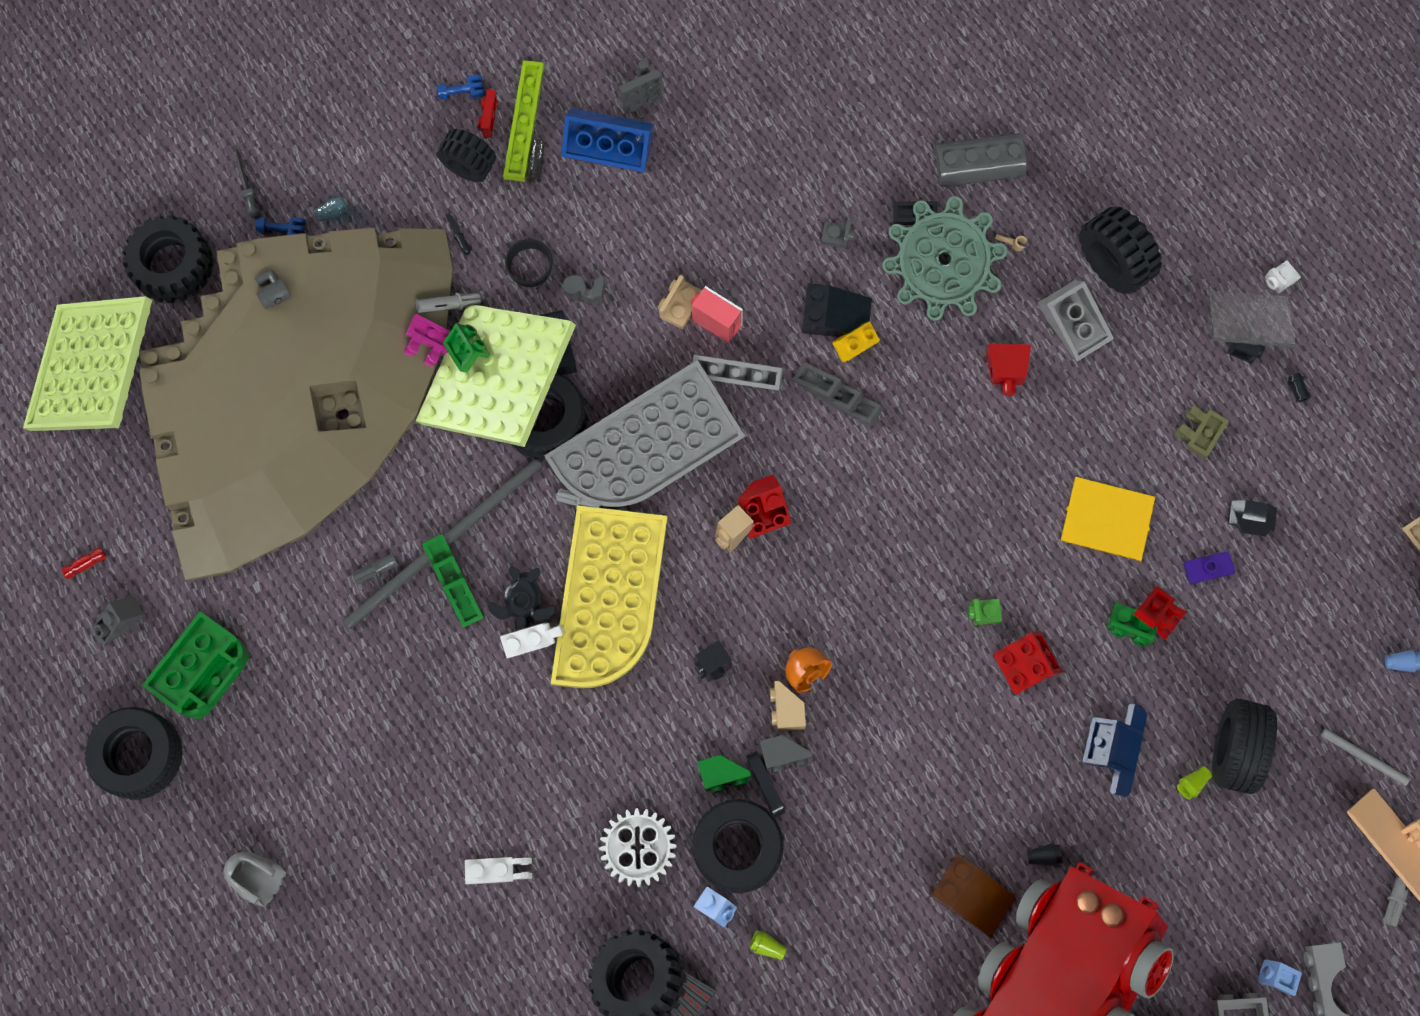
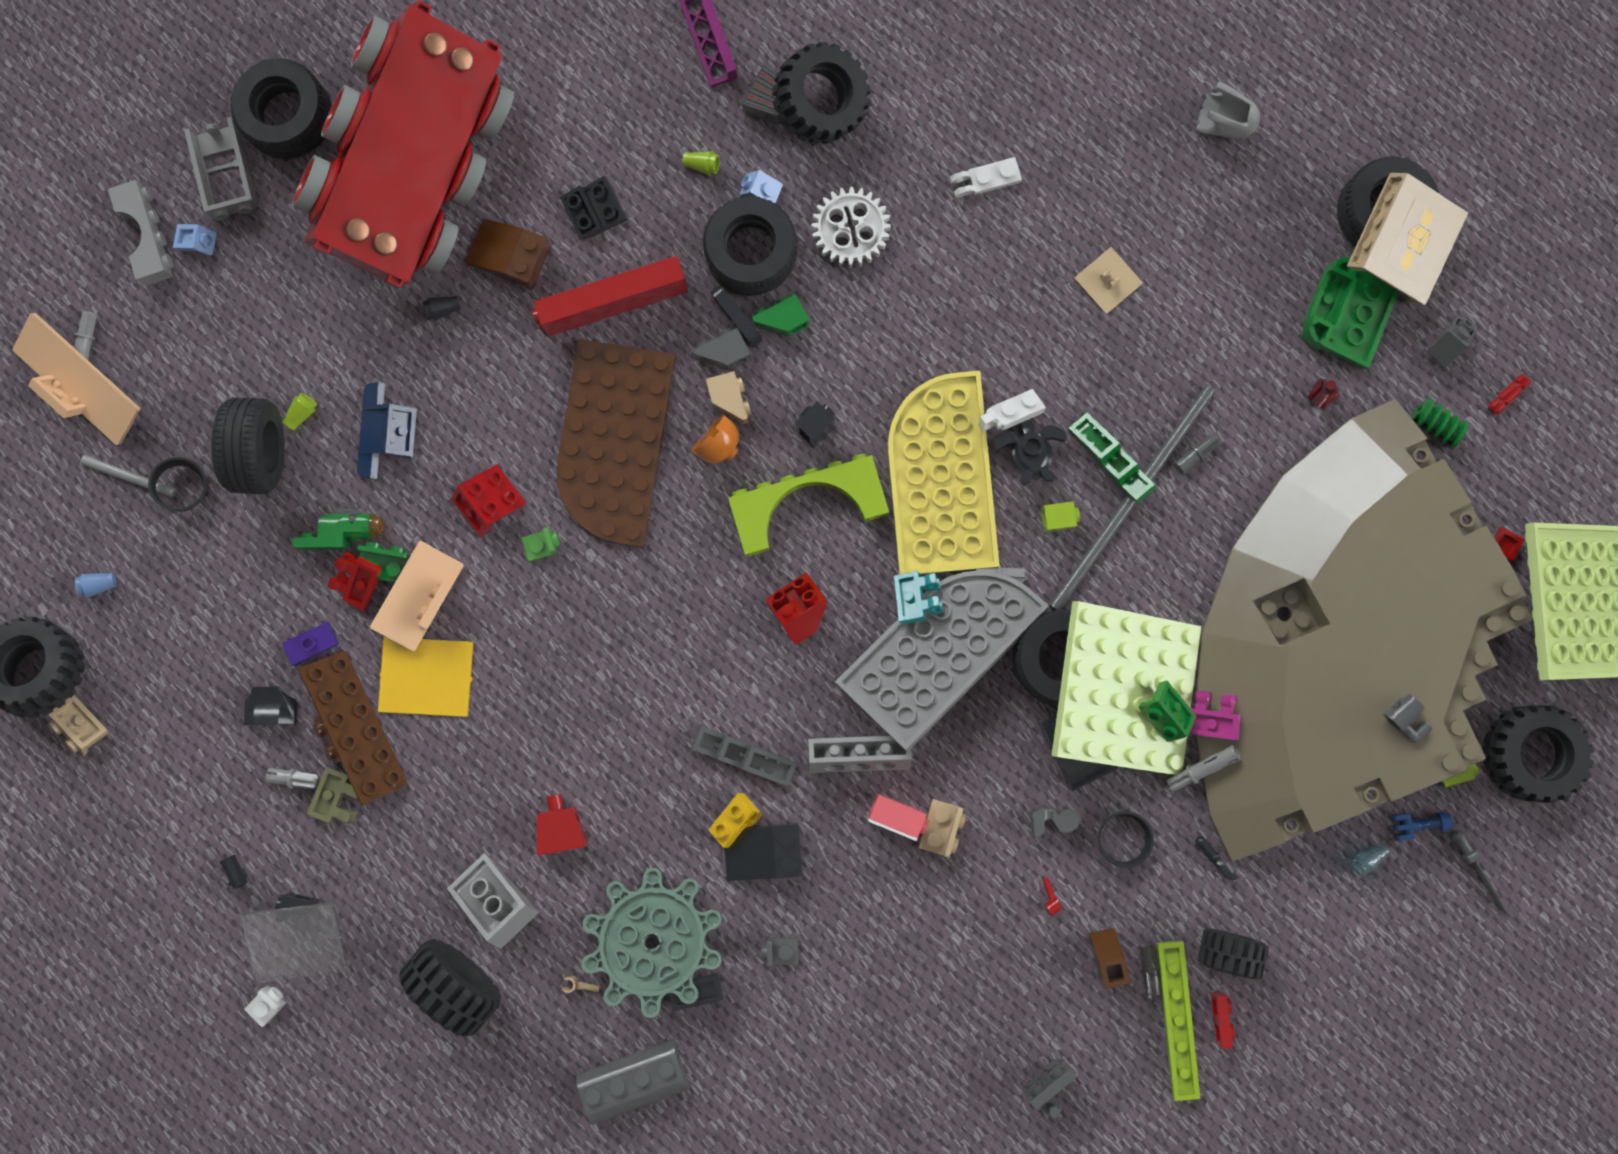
camera: 170 degrees right, 10 degrees up
blue hinge [436,75,486,100] -> none
blue slope [561,108,654,172] -> none
tan slope [715,505,754,553] -> none
none -> black tyre [148,457,207,512]
none -> light grey axle [265,767,319,789]
none -> green plate [292,507,384,550]
none -> reddish brown bracket [298,651,408,806]
none -> light nougat bracket [370,541,464,651]
none -> red brick [532,255,689,337]
none -> reddish brown plate [557,339,676,548]
none -> black slope [560,176,628,241]
none -> lime arch [728,454,889,557]
none -> plate [894,571,944,625]
none -> lime brick [1041,501,1080,533]
none -> red hand [1042,878,1061,915]
none -> tan piece [1074,247,1143,314]
none -> reddish brown slope [1089,928,1131,989]
none -> dark red arm [1307,378,1340,410]
none -> tan panel [1347,173,1468,305]
none -> green piece [1411,398,1468,451]
none -> red plate [1494,527,1525,562]

